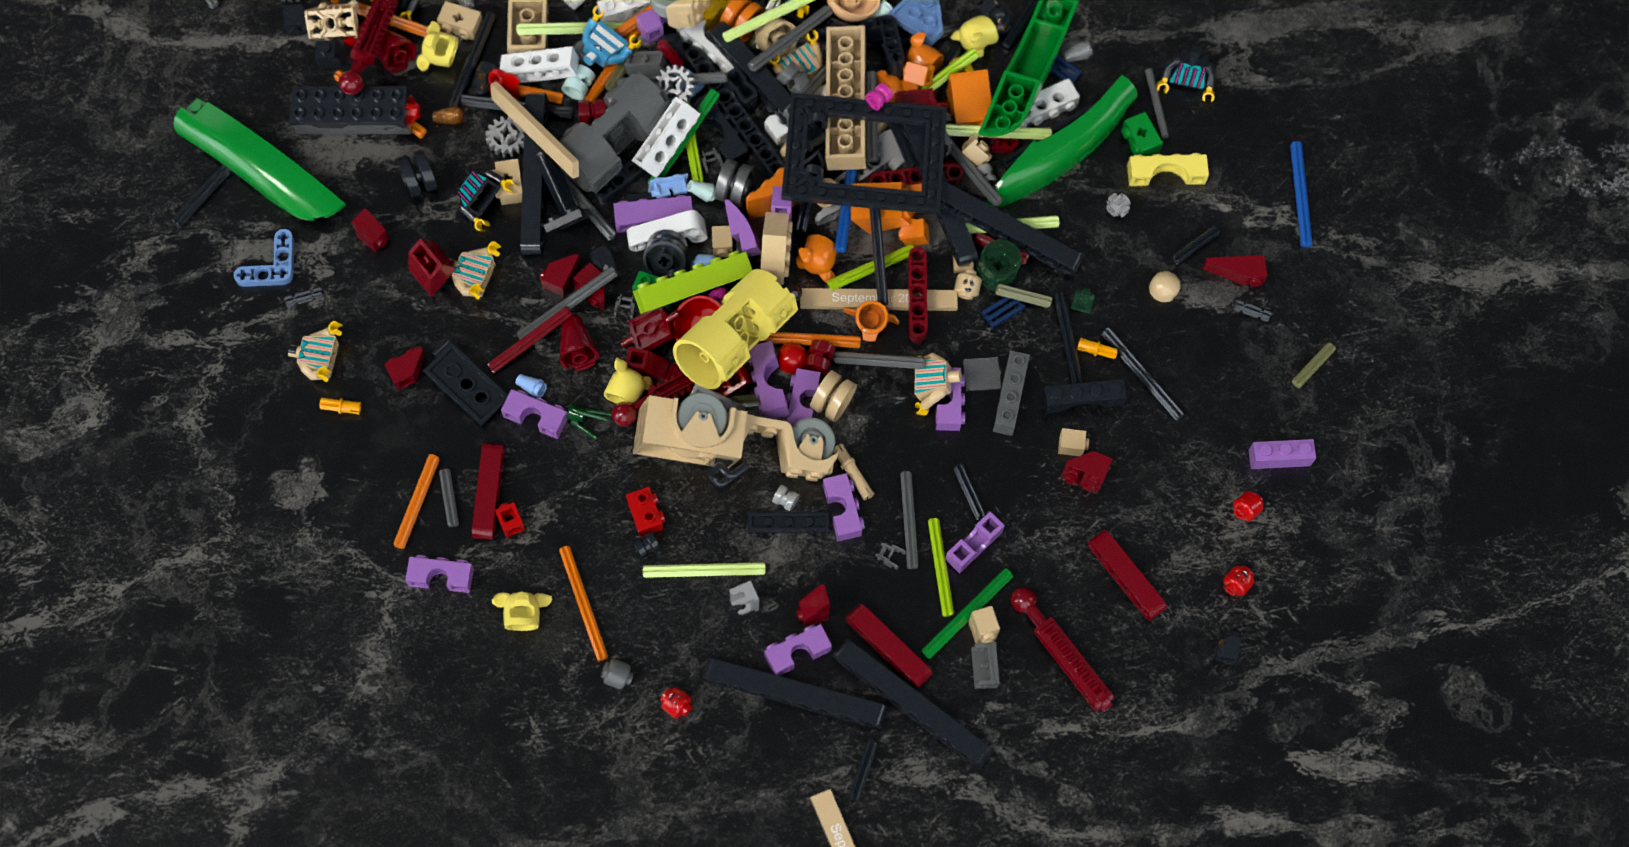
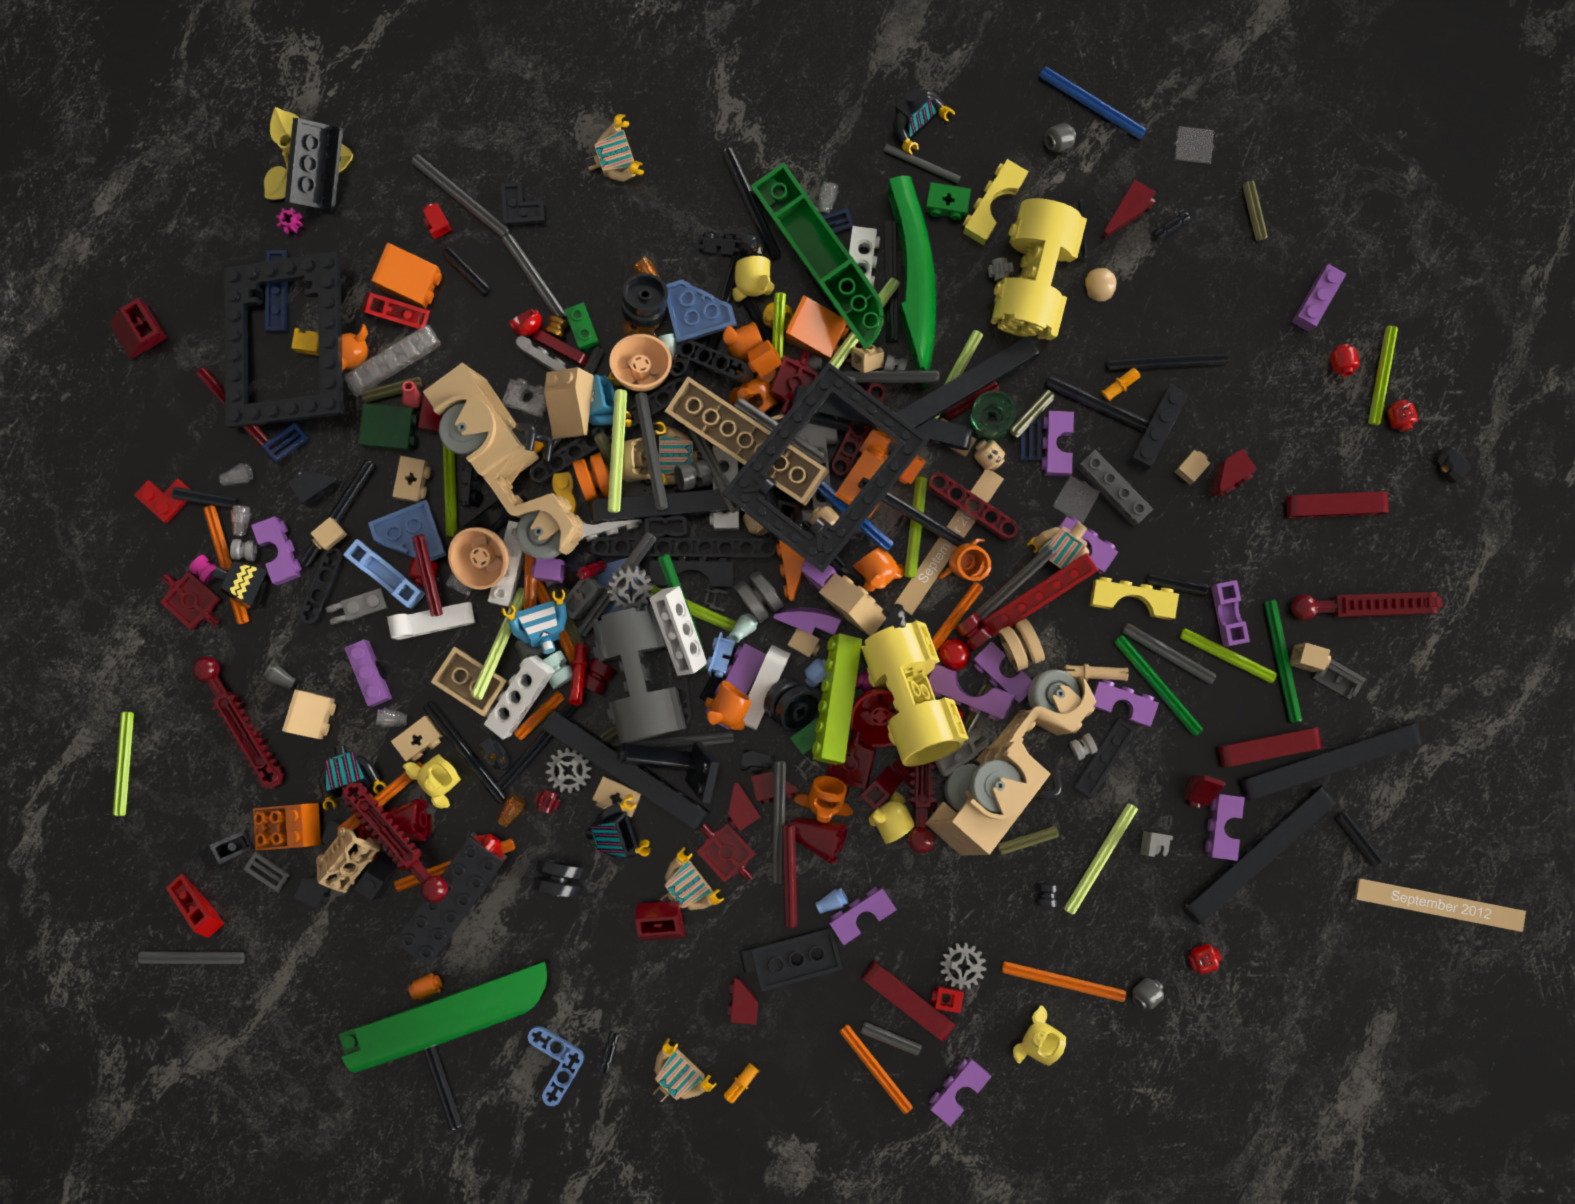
camera: 55 degrees left, 15 degrees up
dark red slope [352,208,389,252] -> none
red plate [488,68,521,100] -> none
tan tile [491,82,579,179] -> none
dark green plant [566,404,612,440] -> none
red brick [626,487,665,537] -> none
dark pink wheel [865,83,893,110] -> none
dark grey piece [875,542,906,570] -> none
clear green tile [1071,287,1095,314] -> none
none -> orange brick [408,973,442,1001]
none -> dark red gear [533,789,561,814]
none -> red pin [569,643,588,705]
none -> dark red plate [696,823,756,883]
none -> orange piece [705,680,752,730]
none -> orange piece [793,775,853,823]
none -> light grey gear [940,942,986,990]
none -> red tile [982,553,1099,638]
none -> light yellow cylinder [991,198,1087,340]
none -> olive axle [998,826,1059,855]
none -> medium lavender arch [1041,411,1074,477]
none -> dark grey head [1044,122,1076,153]
none -> light yellow arch [1089,577,1179,620]
none -> green axle [1114,635,1203,736]
none -> clear piece [1174,126,1215,164]
none -> lime axle [1368,325,1398,425]

